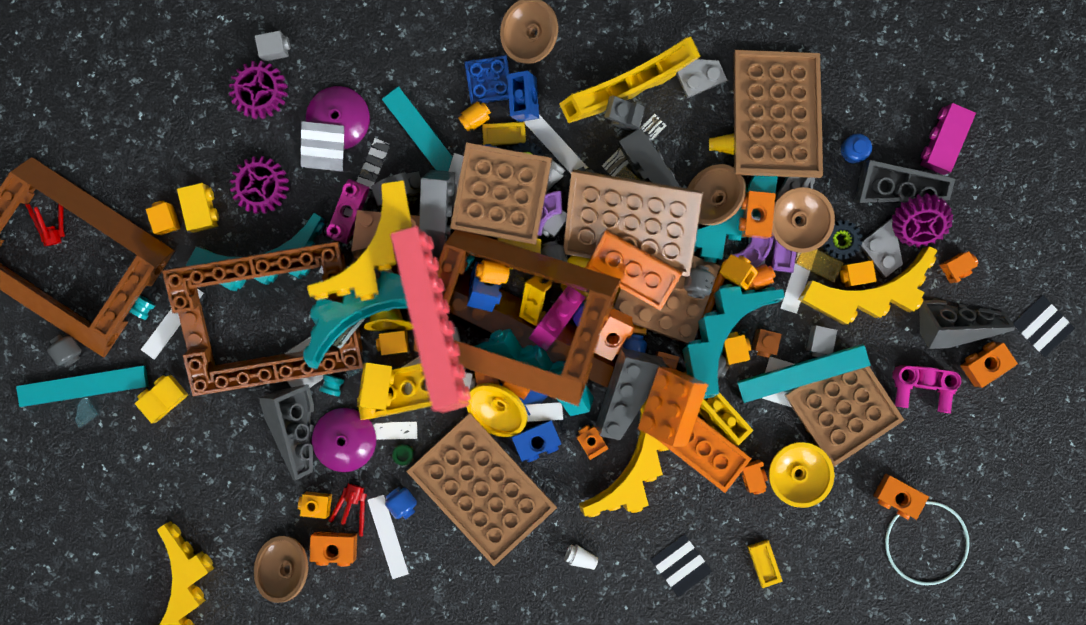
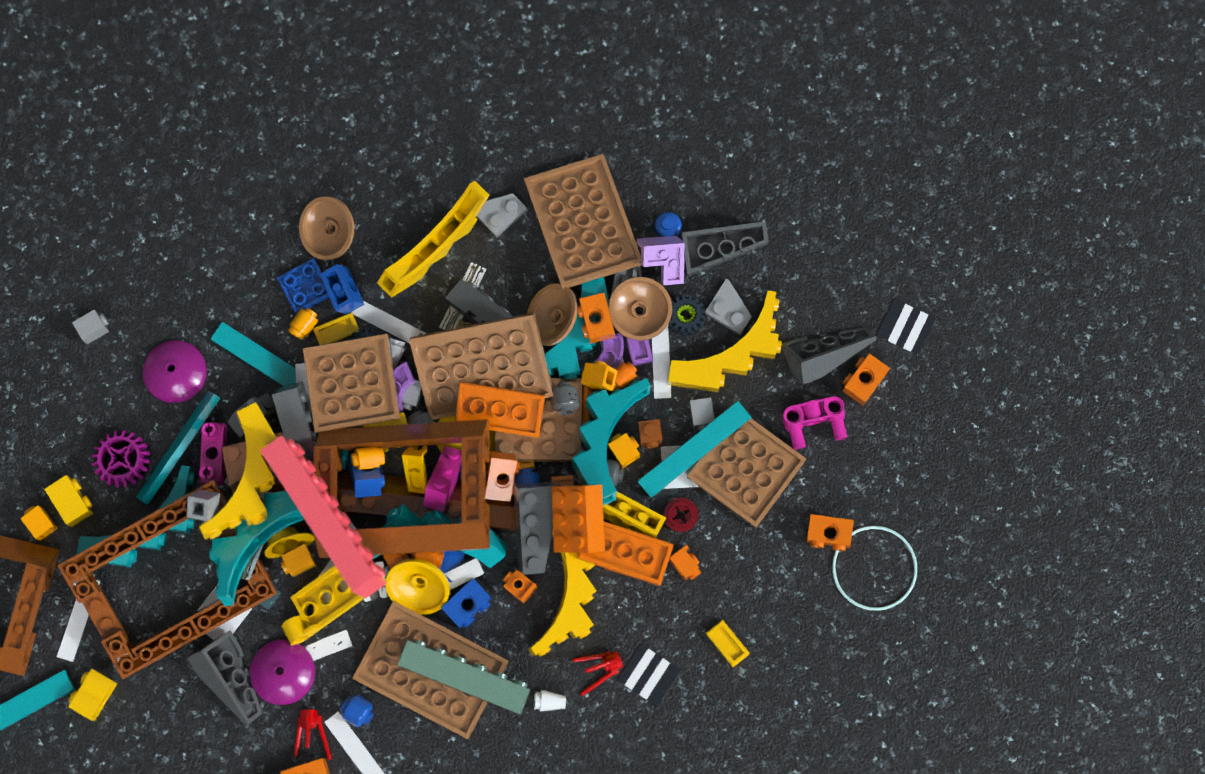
camera: 15 degrees left, 10 degrees down
clear light blue tile [75,398,99,428] -> none
teal wheel [129,295,155,320] -> none
magenta gear [229,61,288,119] -> none
light orange brick [298,492,332,519] -> none
sticker [301,121,344,172] -> none
teal wheel [319,374,344,396] -> none
sticker [344,138,391,217] -> none
yellow brick [357,363,395,410] -> none
dark green tile [392,444,414,466] -> none
dark grey brick [604,96,645,131] -> none
yellow cone [709,133,734,155] -> none
yellow dish [769,442,834,508] -> none
clear yellow tile [795,249,844,283] -> none
light orange brick [840,260,877,287] -> none
magenta gear [892,193,953,248] -> none
dark pink brick [921,103,976,175] -> none
orange brick [940,251,978,283] -> none
none -> teal tile [136,391,220,504]
none -> light grey brick [187,490,220,521]
none -> sand green brick [398,639,531,715]
none -> red plant [573,651,623,696]
none -> lavender panel [637,235,685,285]
none -> dark red gear [664,498,698,533]

